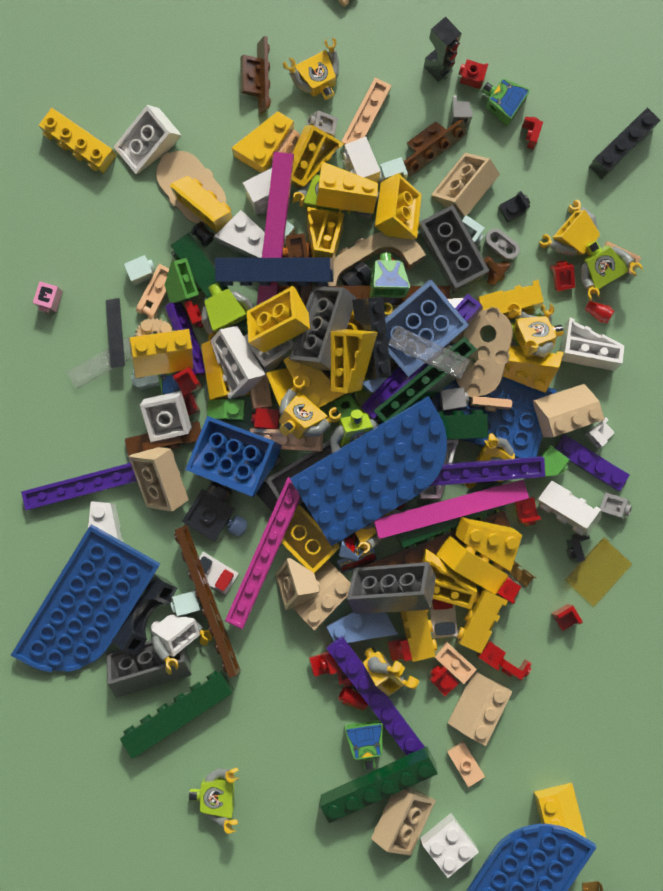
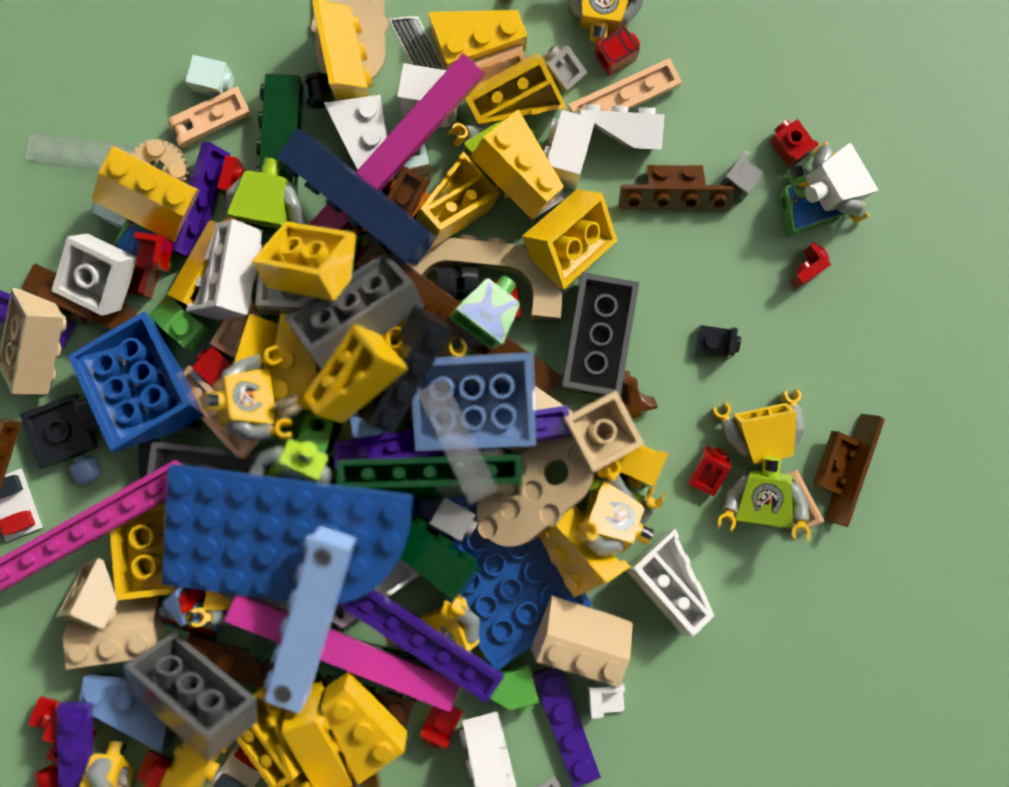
camera: 30 degrees right, 0 degrees up
bright pink brick [33,281,63,313] -> none
black sticker [106,298,125,368] -> none
bright green slope [164,258,199,303] -> none
light aqua brick [379,157,408,182] -> none
black arch [424,17,462,82] -> none
tan slope [431,153,500,217] -> none
light aqua bracket [462,215,485,245] -> none
light nougat plate [470,396,512,412] -> none
light grey plate [485,229,520,261] -> none
red cone [585,301,615,324] -> none
black arch [589,107,661,179] -> none
none -> light blue piece [264,526,356,714]
none -> dark tan bush [272,394,303,420]
none -> sticker [389,16,445,70]
none -> tan slope [564,391,644,472]
none -> white slope [574,104,665,150]
none -> red brick [594,26,640,77]
none -> white torso [805,142,878,223]
none -> reddish brown bracket [813,414,885,527]

